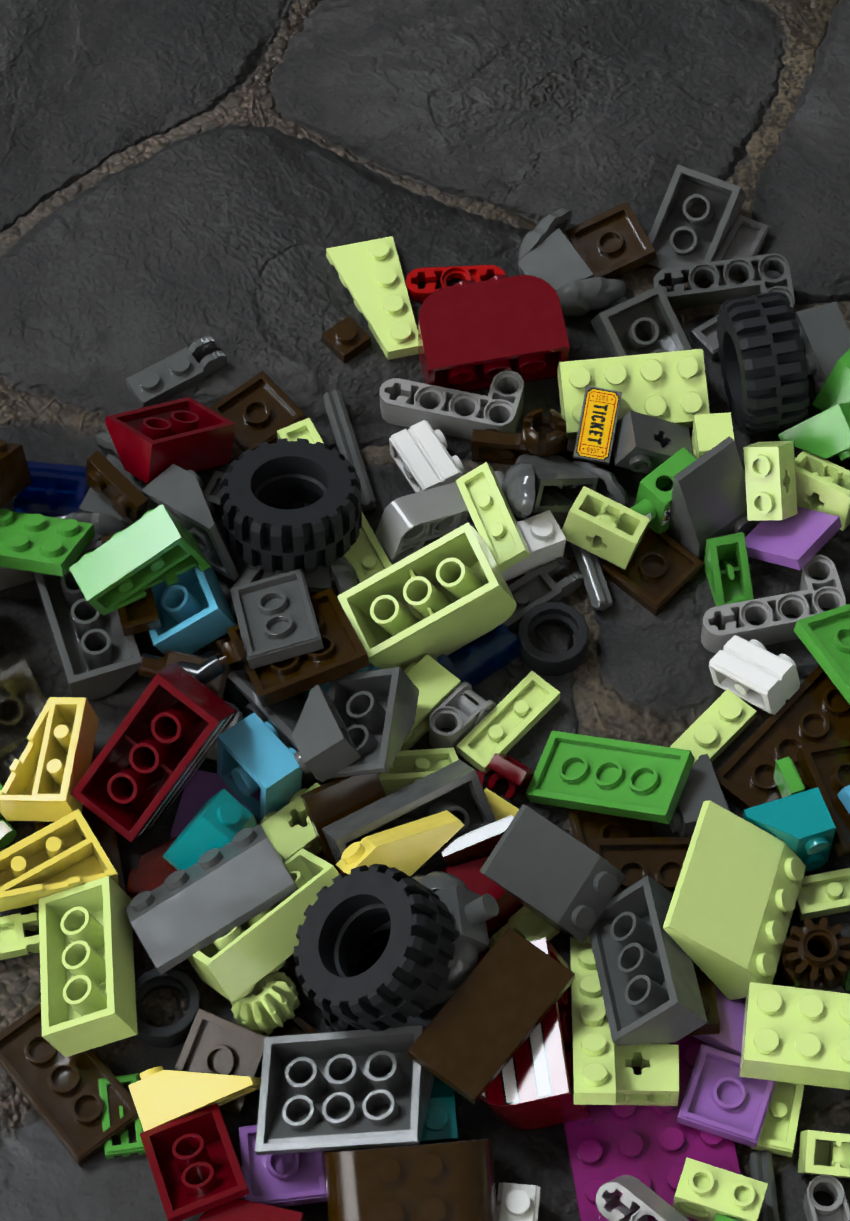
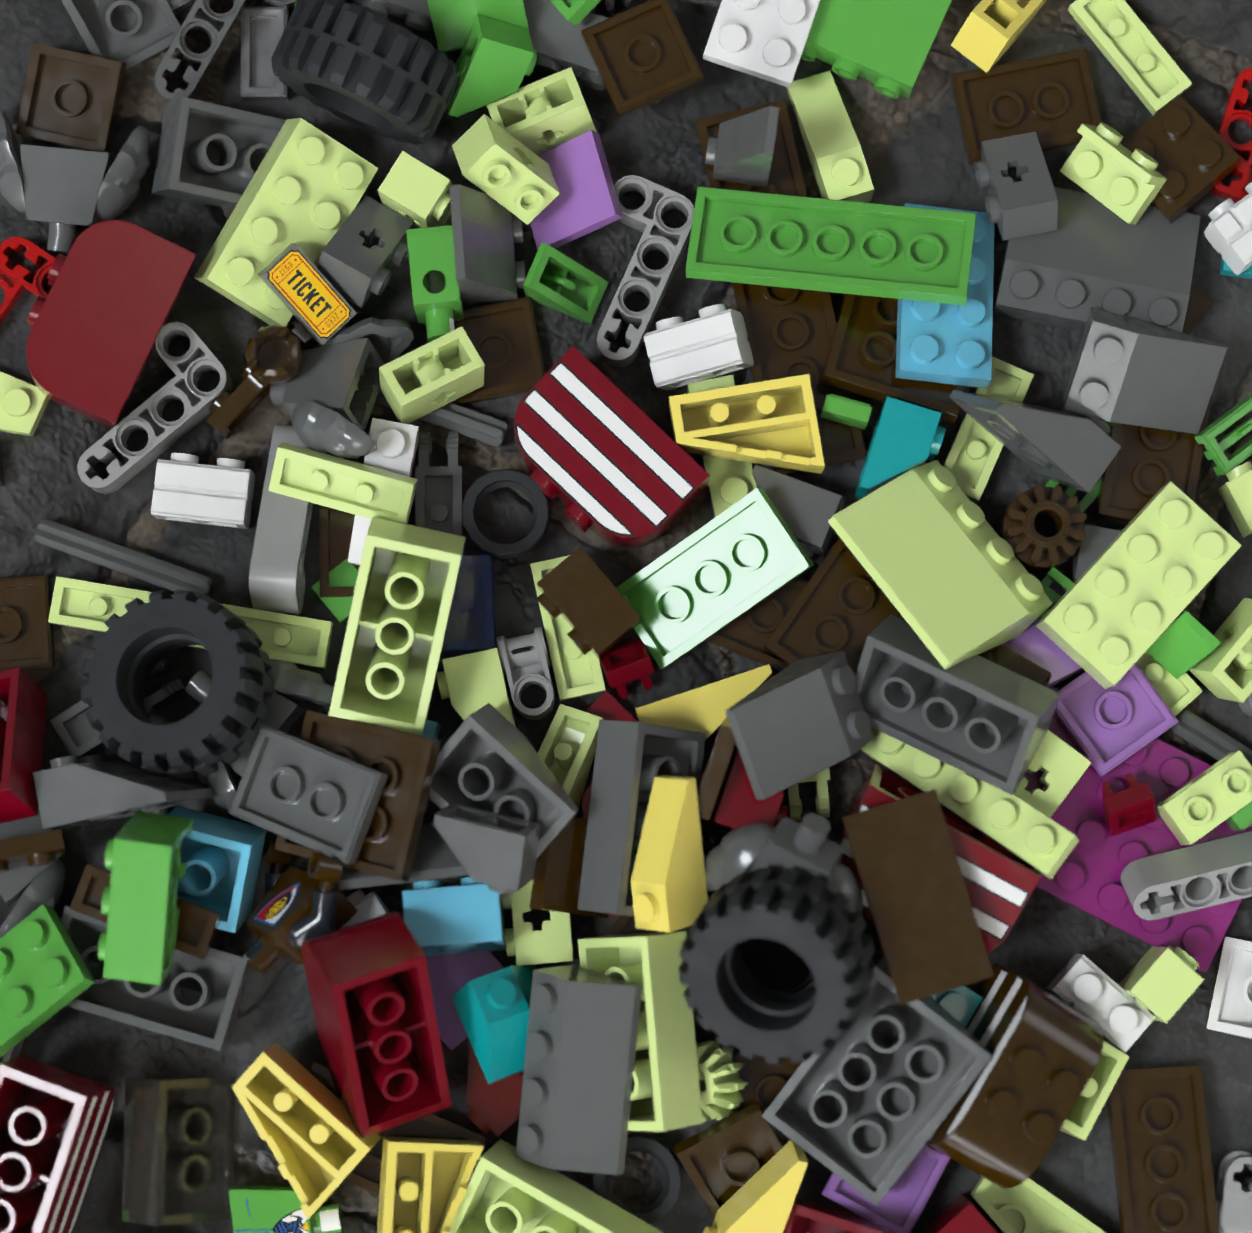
camera: 55 degrees left, 25 degrees up
none -> brick [514,346,710,548]
none -> dark brown brick [536,546,641,658]
none -> light yellow wedge [669,374,825,474]
none -> dark red tile [1102,773,1156,836]
none -> bright green slope [1146,609,1221,679]

